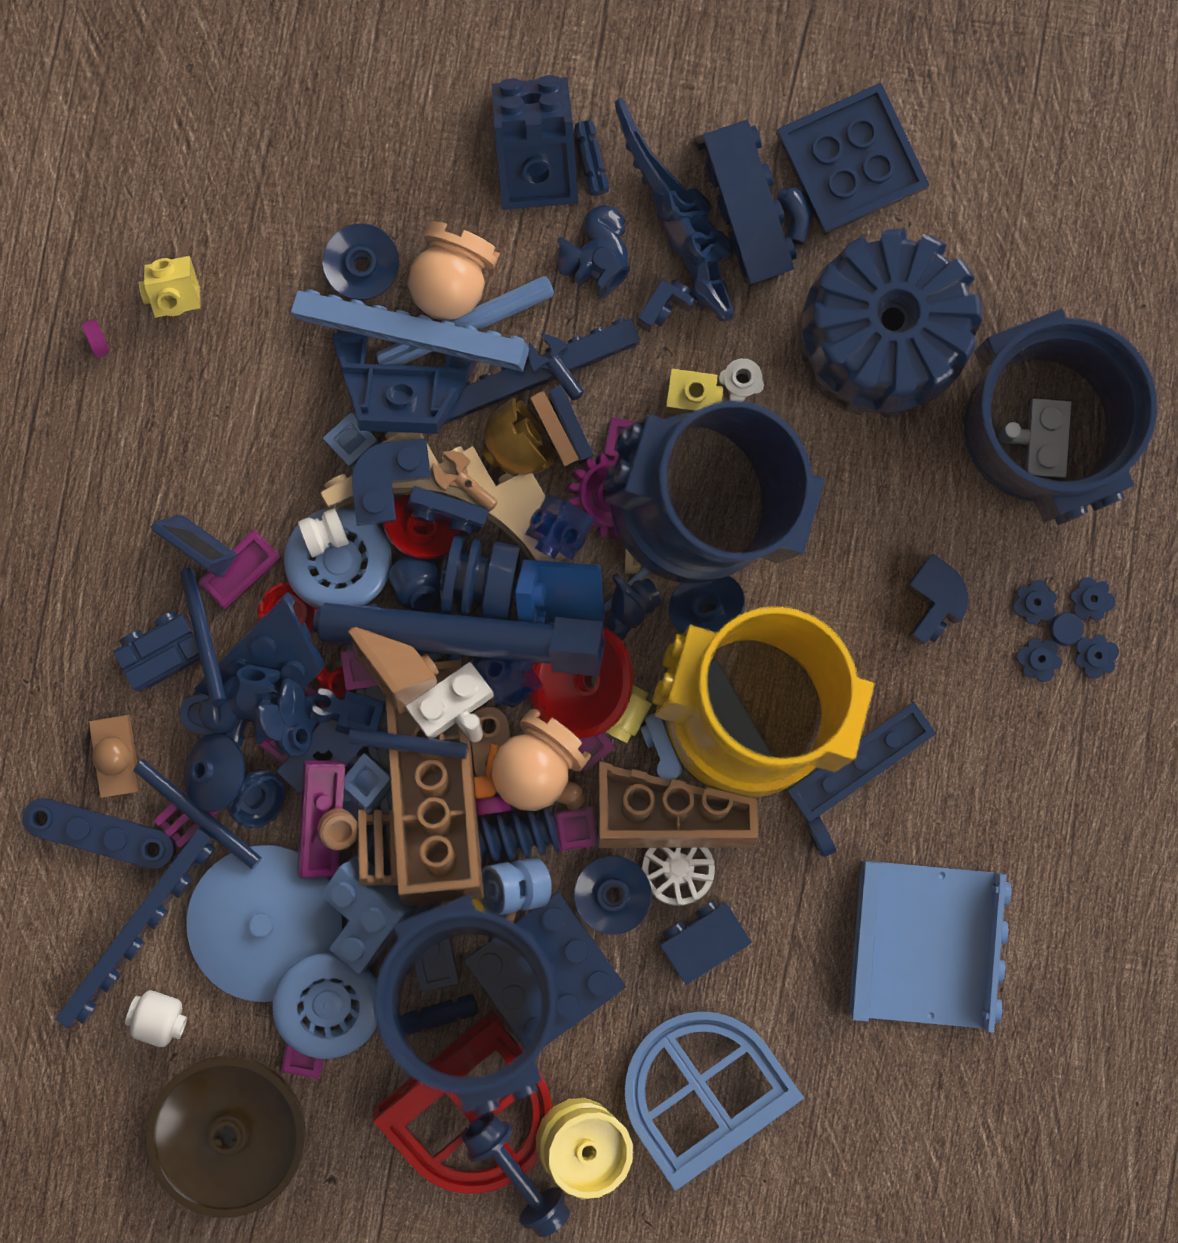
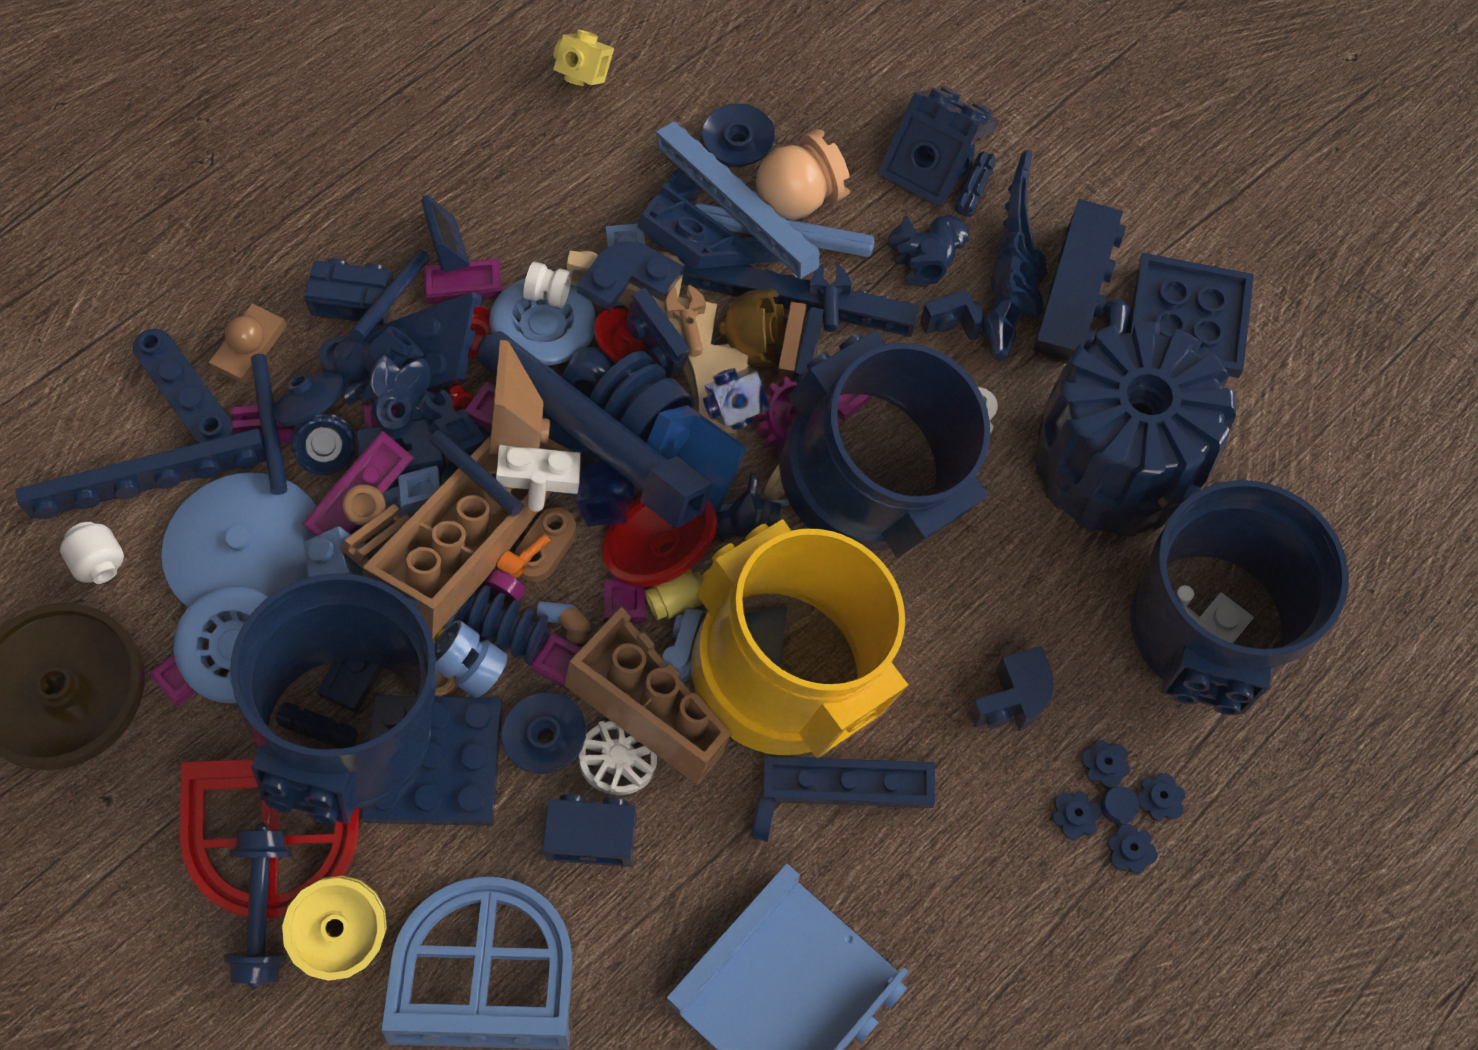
camera: 35 degrees right, 20 degrees down
magenta tile [81,319,110,359] -> none
light nougat tile [492,709,591,811] -> none

